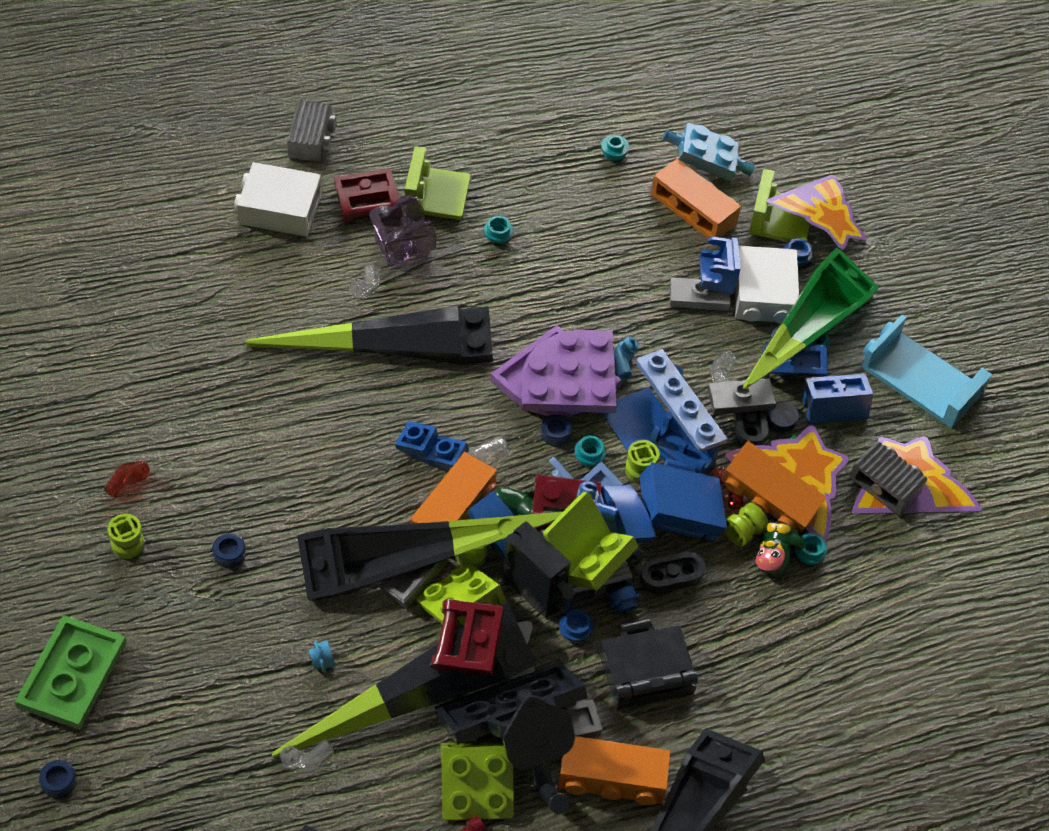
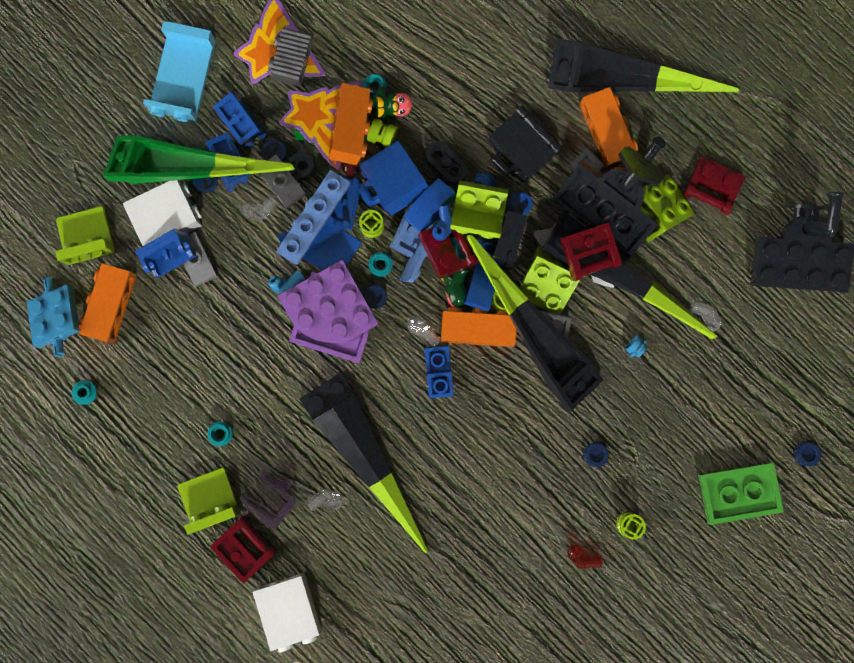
camera: 115 degrees left, 30 degrees up
flat silver brick [287,99,336,162] -> none
sticker [766,175,866,250] -> none
blue plate [784,238,813,266] -> none

